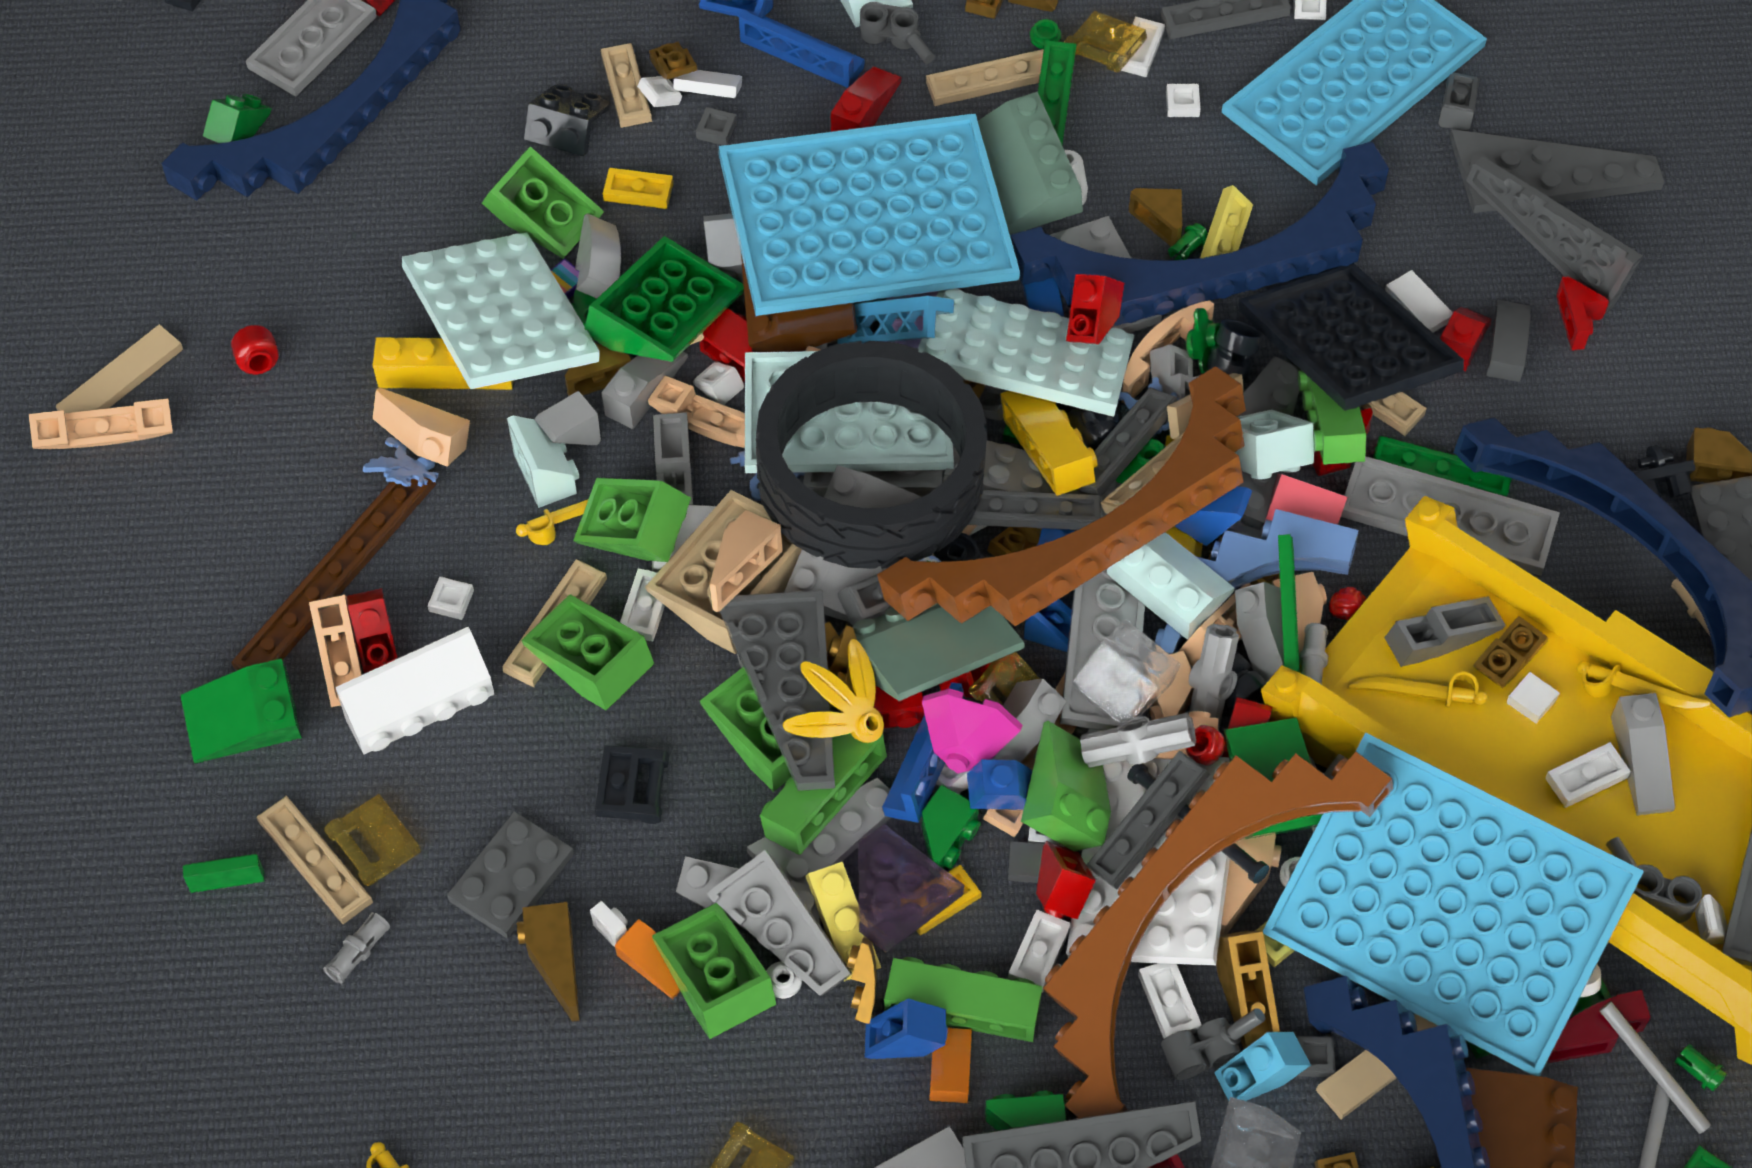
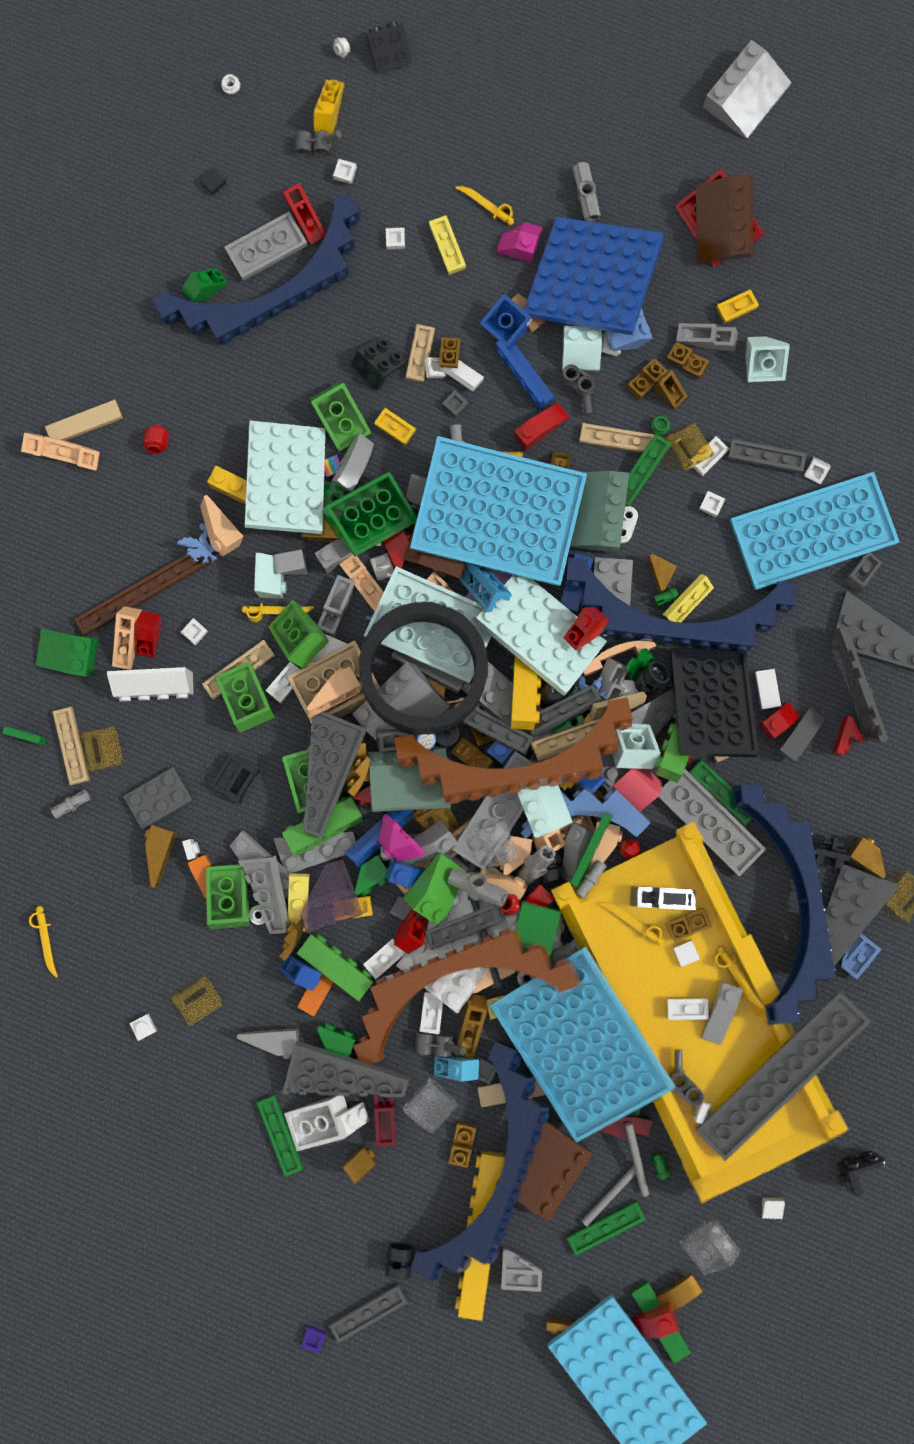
camera: 30 degrees right, 25 degrees up
yellow plant [783,639,884,743] -> none

